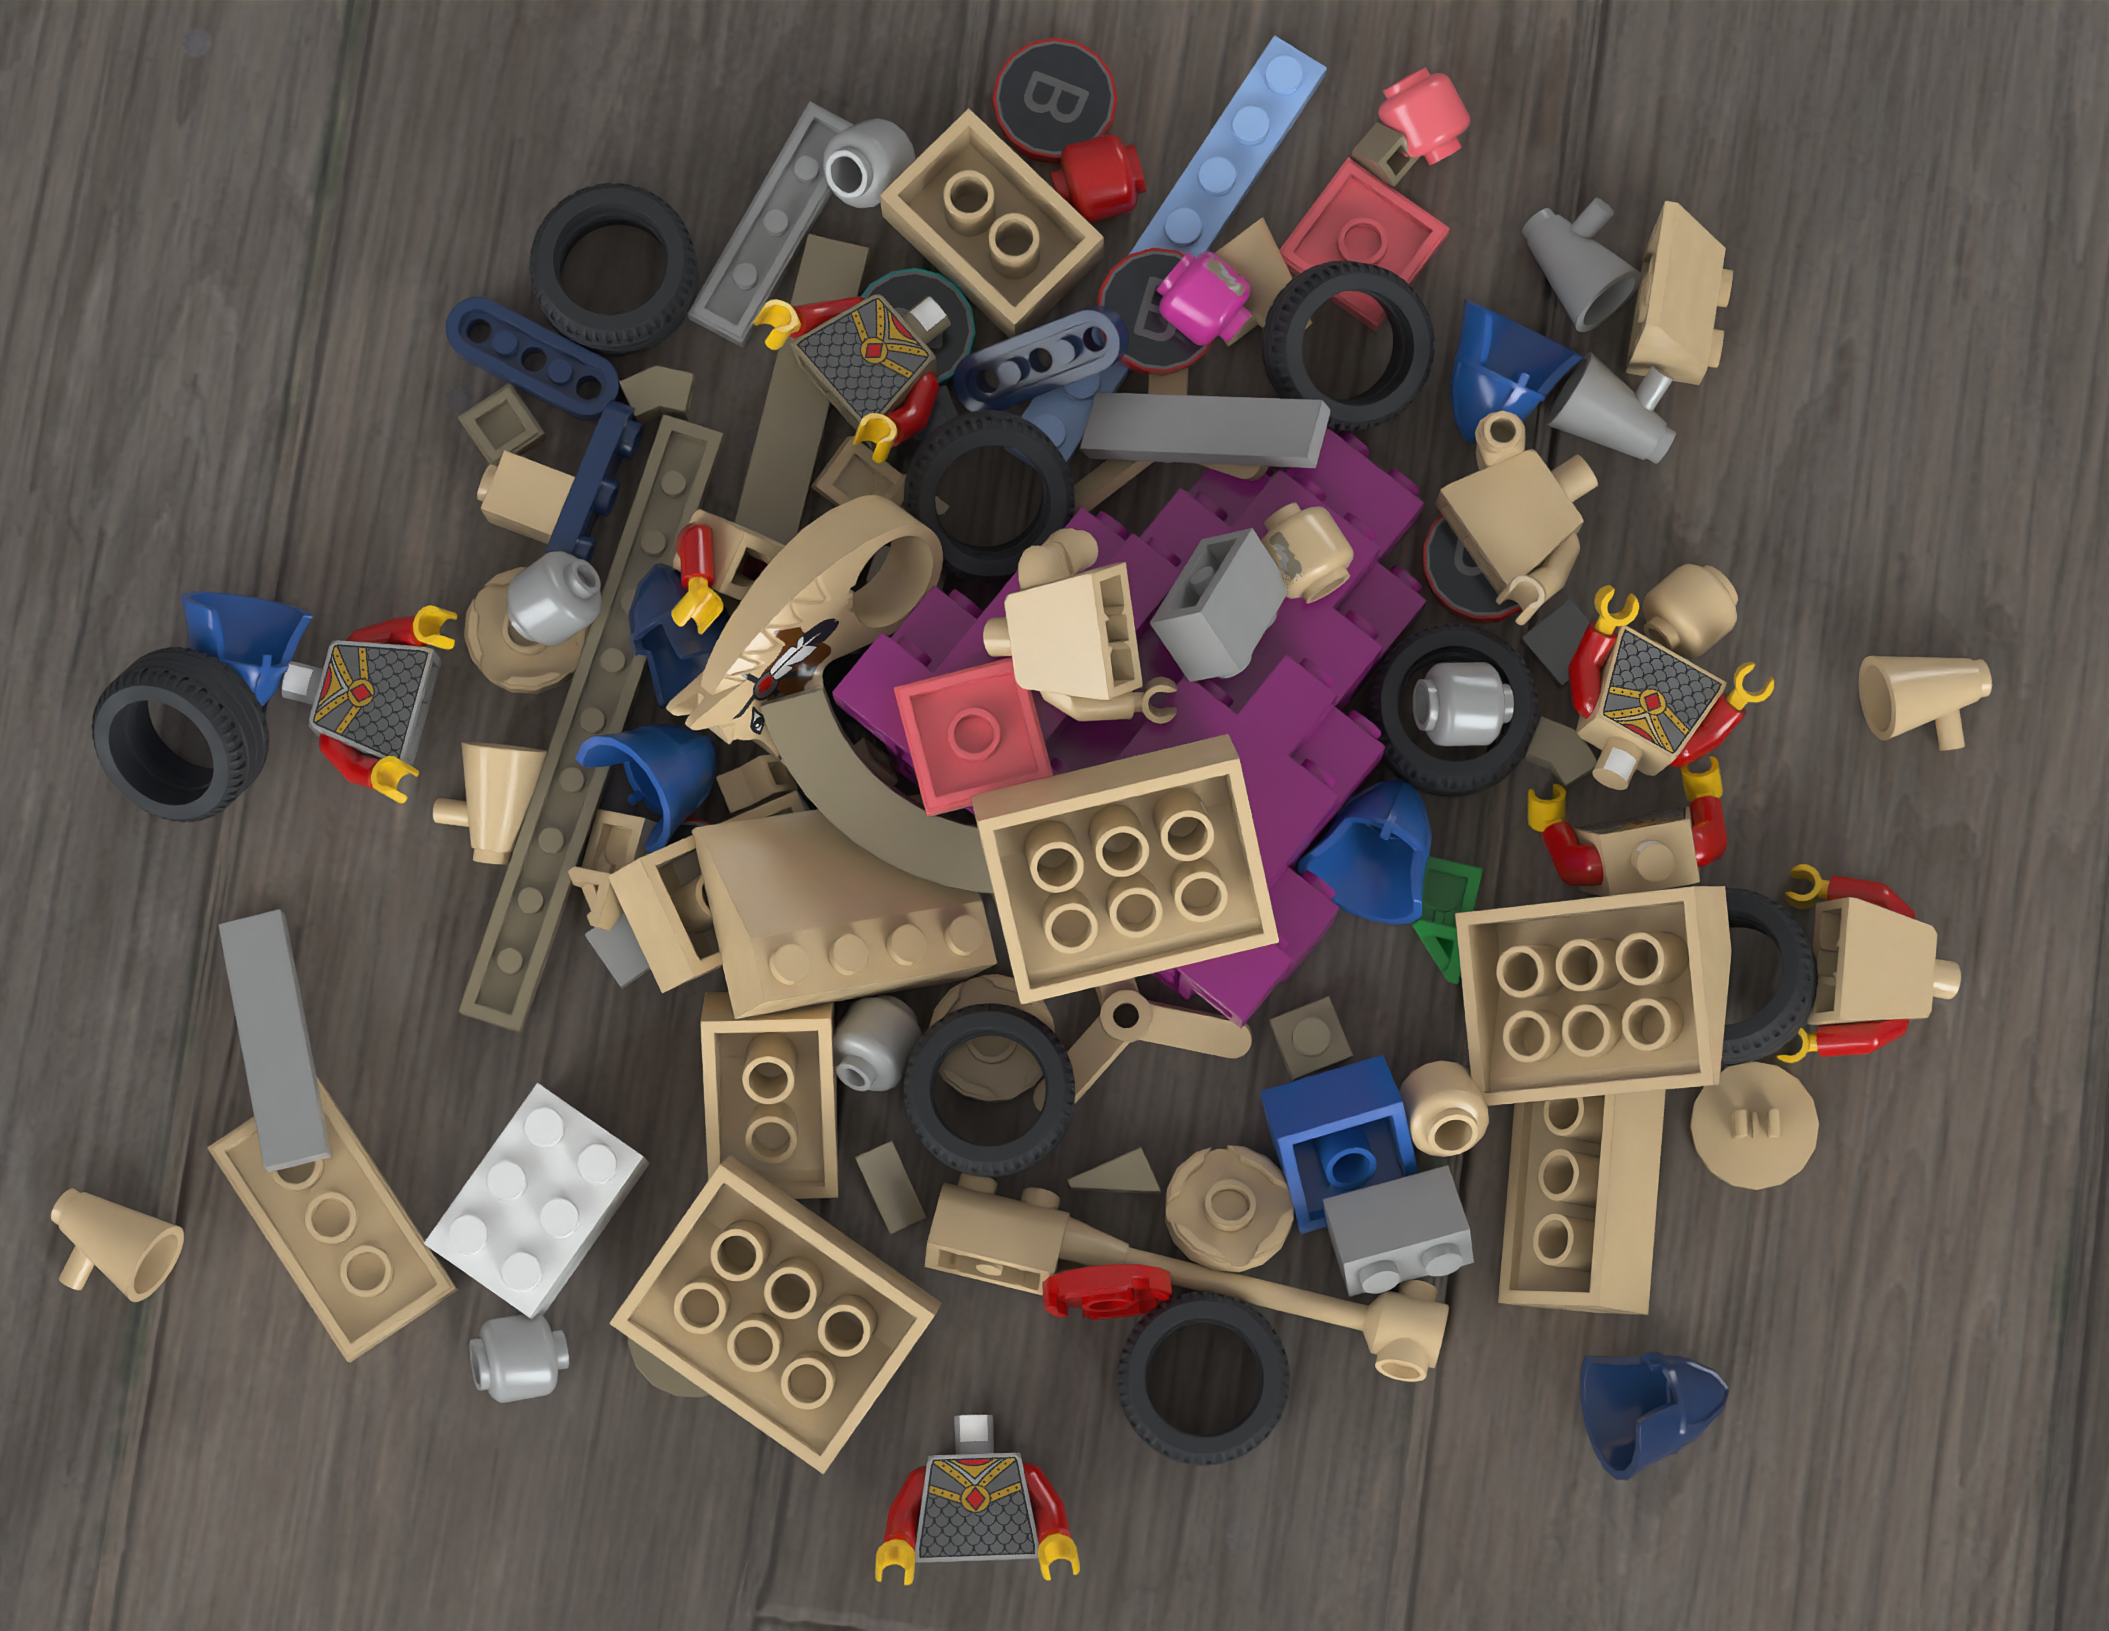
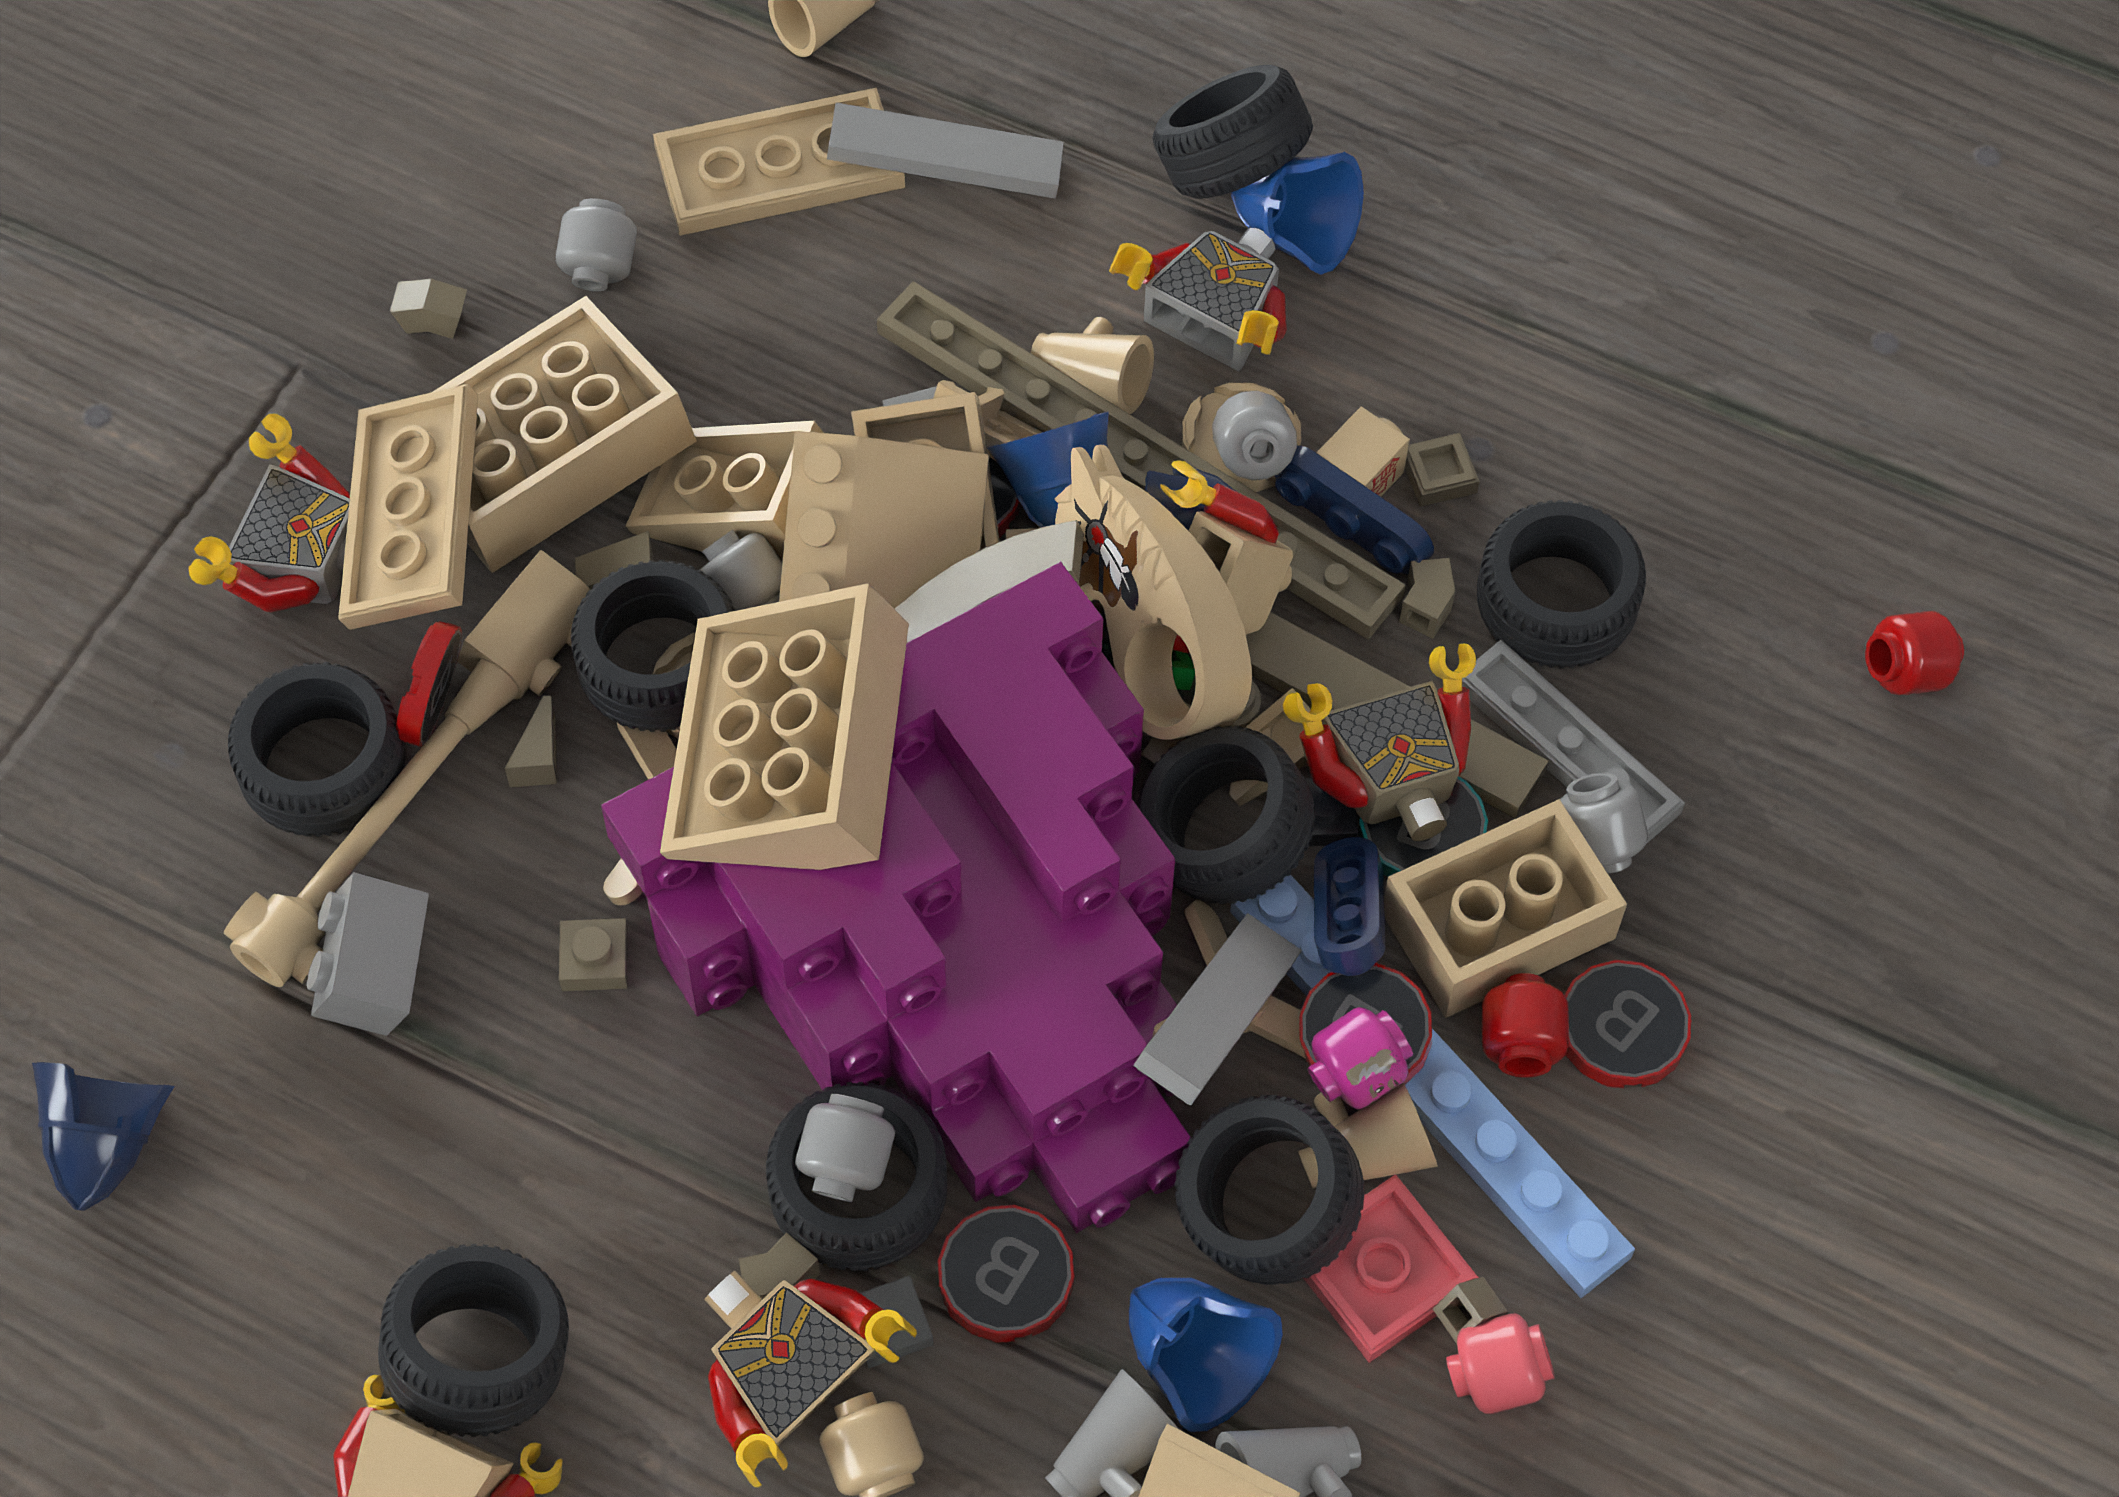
camera: 105 degrees right, 20 degrees down
white brick [424,1083,650,1319] -> none
dark blue plate [446,297,621,421] -> none
coral tile [894,657,1053,817] -> none
tan torso [983,528,1177,724] -> none
light grey brick [1150,528,1289,682] -> none
tan tile [1165,1145,1294,1272] -> none
blue slope [1259,1055,1418,1234] -> none
tan head [1261,503,1354,603] -> none
blue helmet [1298,779,1432,925] -> none
tan head [1399,1060,1489,1157] -> none
green slope [1410,856,1483,984] -> none
tan torso [1435,411,1598,625] -> none
tan slope [1455,886,1732,1106] -> none
tan slope [1498,1089,1666,1315] -> none
torso [1527,756,1727,897] -> none
tan piece [1689,1061,1819,1190] -> none
none -> tan tile [338,384,478,630]
none -> dark tan piece [390,279,467,339]

